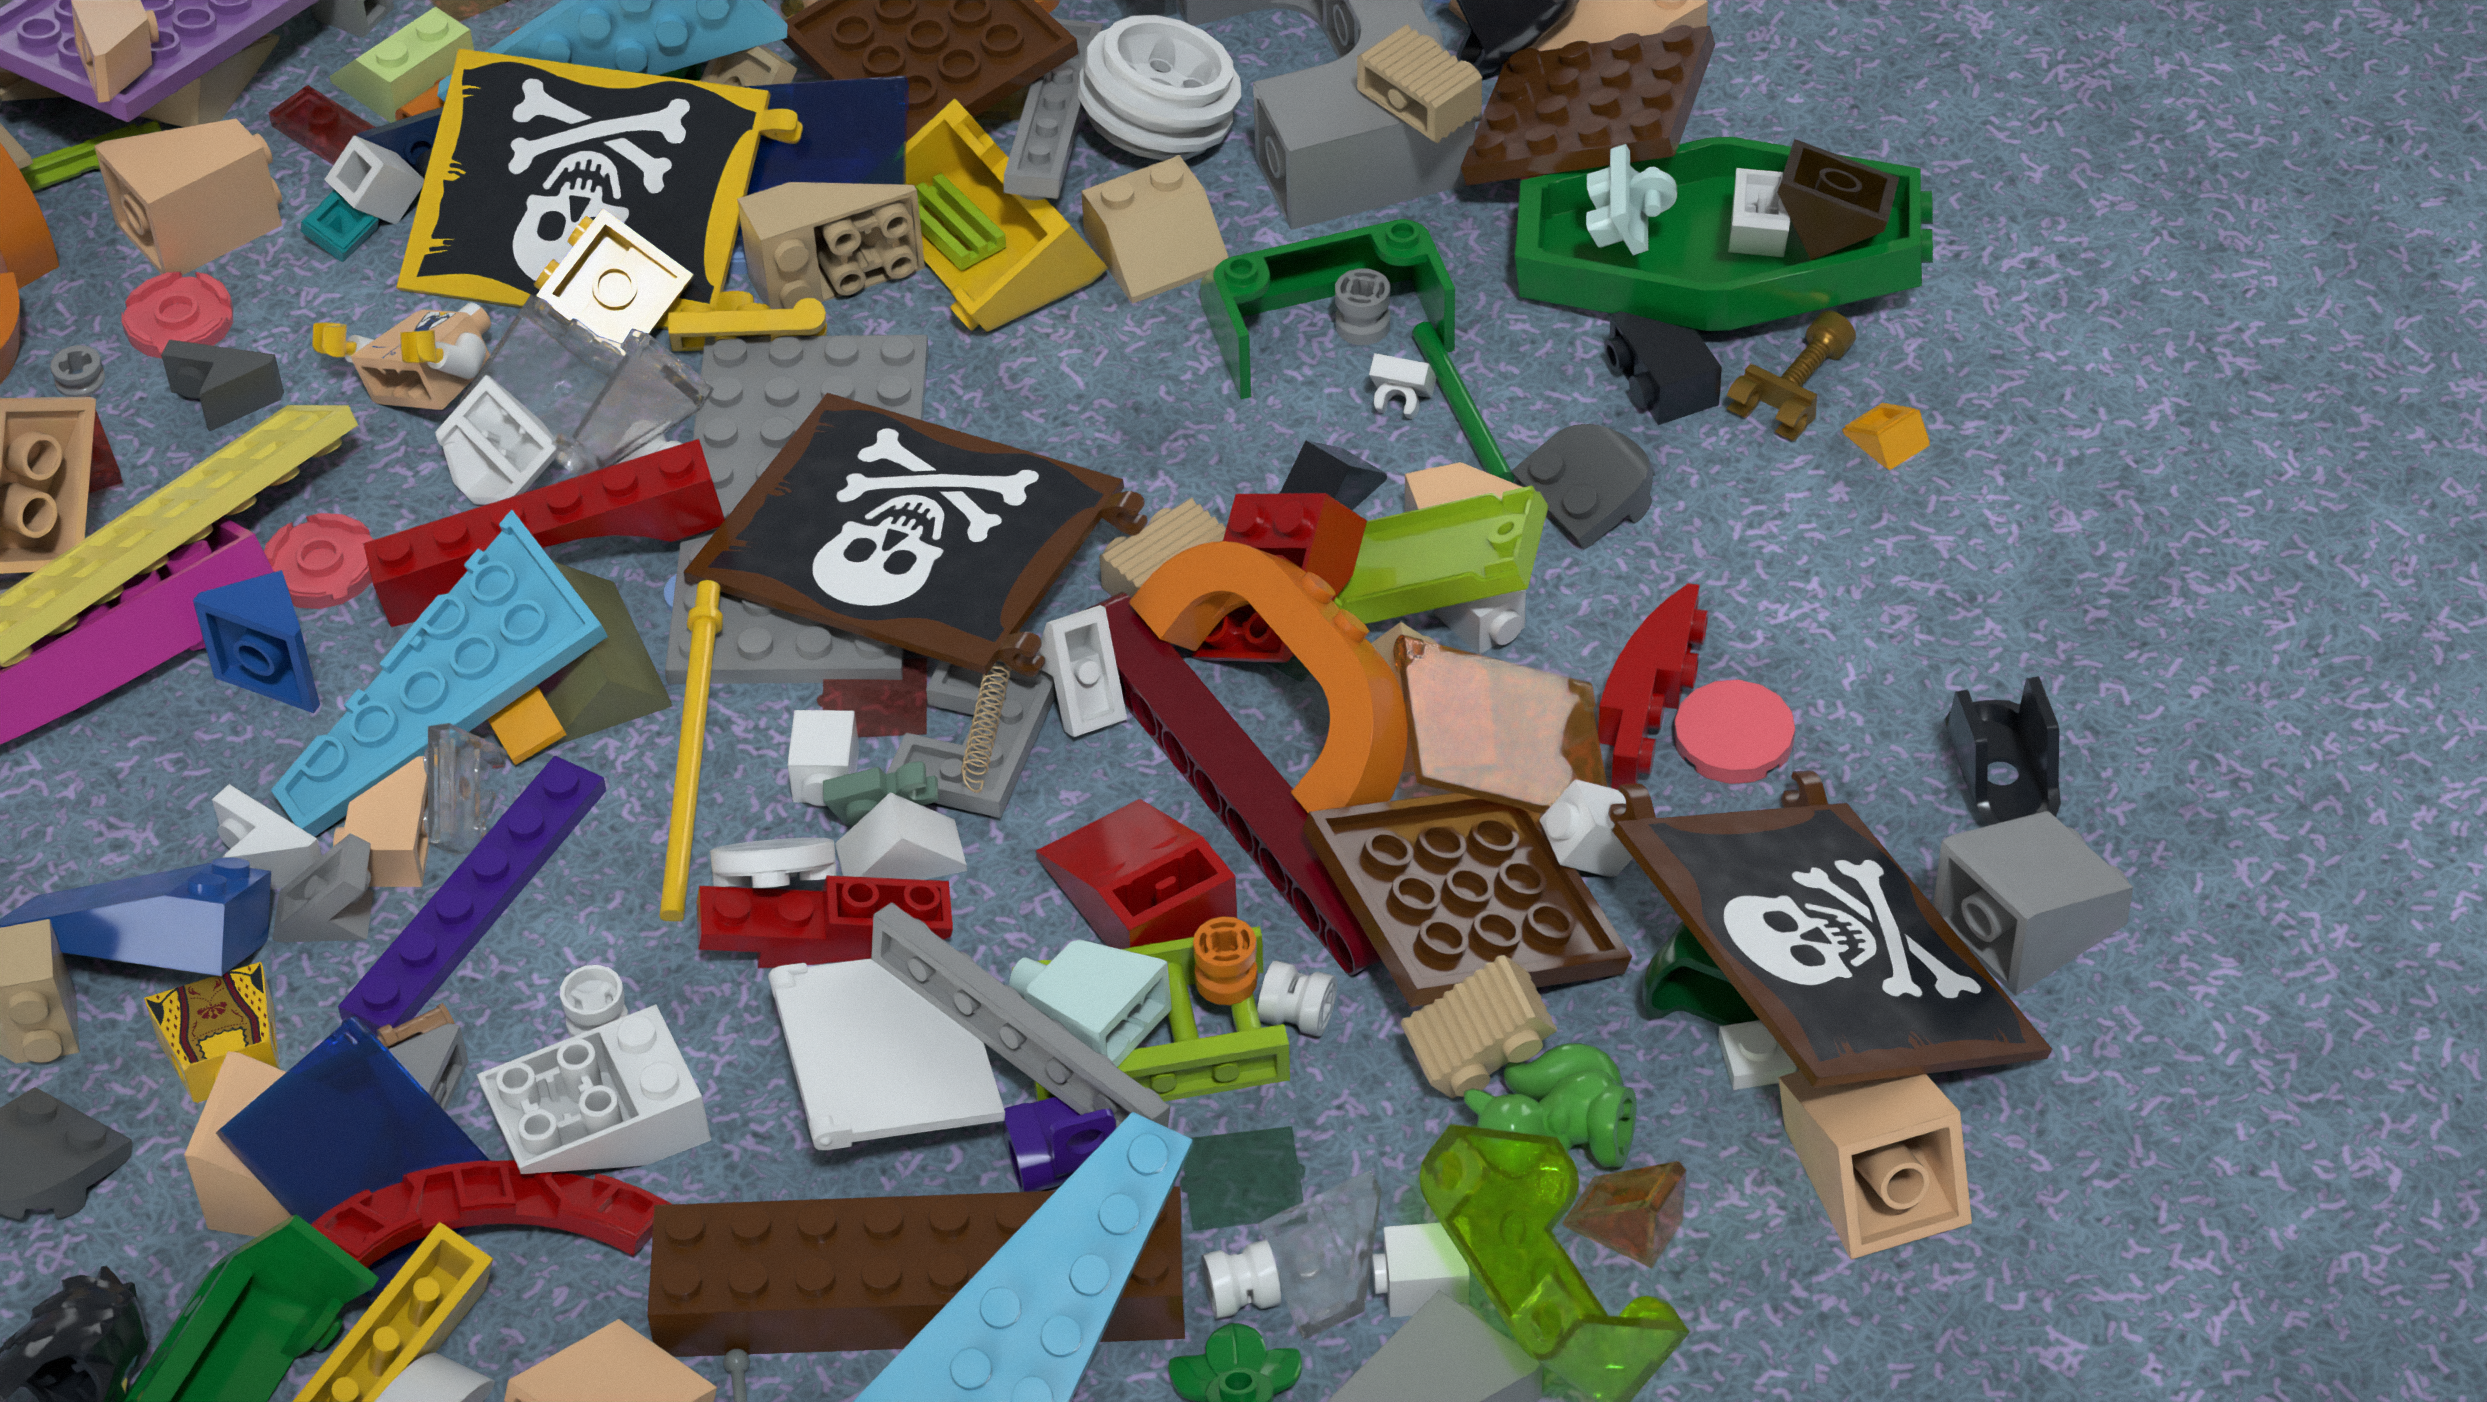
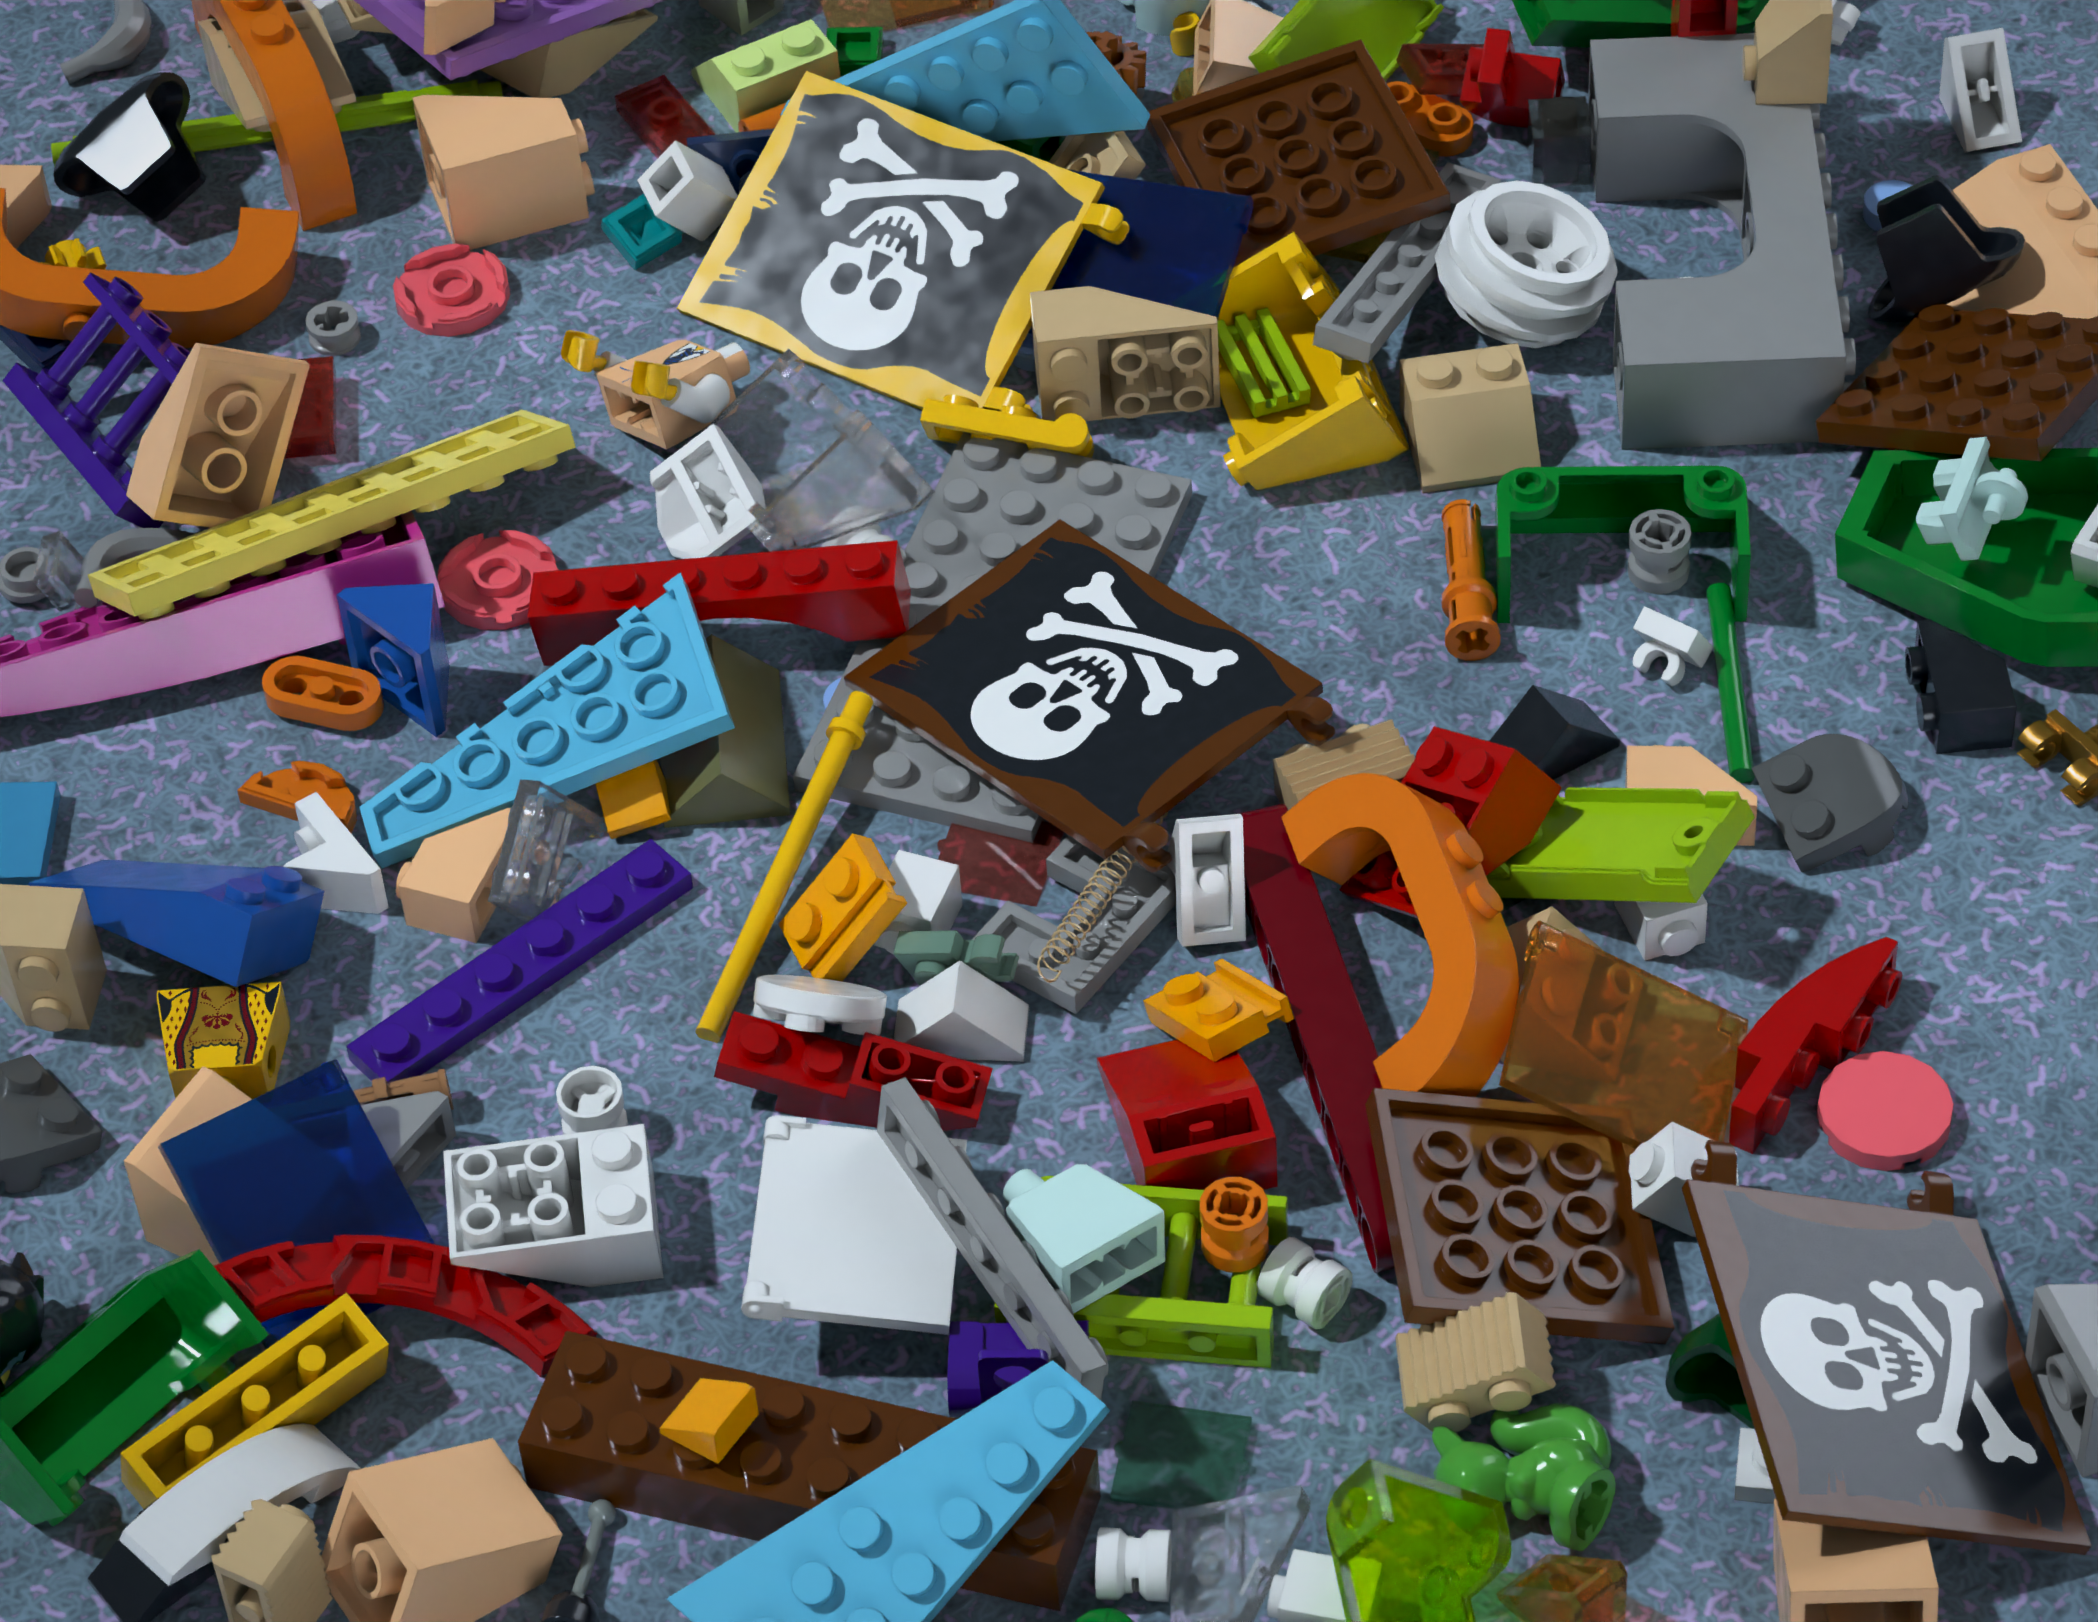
camera: 20 degrees right, 0 degrees up
dark grey slope [161,340,284,431] -> none
light grey slope [272,833,373,942] -> none
plate [534,209,693,365] -> none
tan brick [1357,24,1482,143] -> none
none -> orange tile [237,760,357,834]
none -> orange plate [262,656,384,731]
none -> light orange slope [660,1378,759,1464]
none -> light orange plate [778,833,907,982]
none -> green tile [826,27,884,77]
none -> light orange plate [1143,958,1294,1062]
none -> orange pin [1441,499,1501,661]

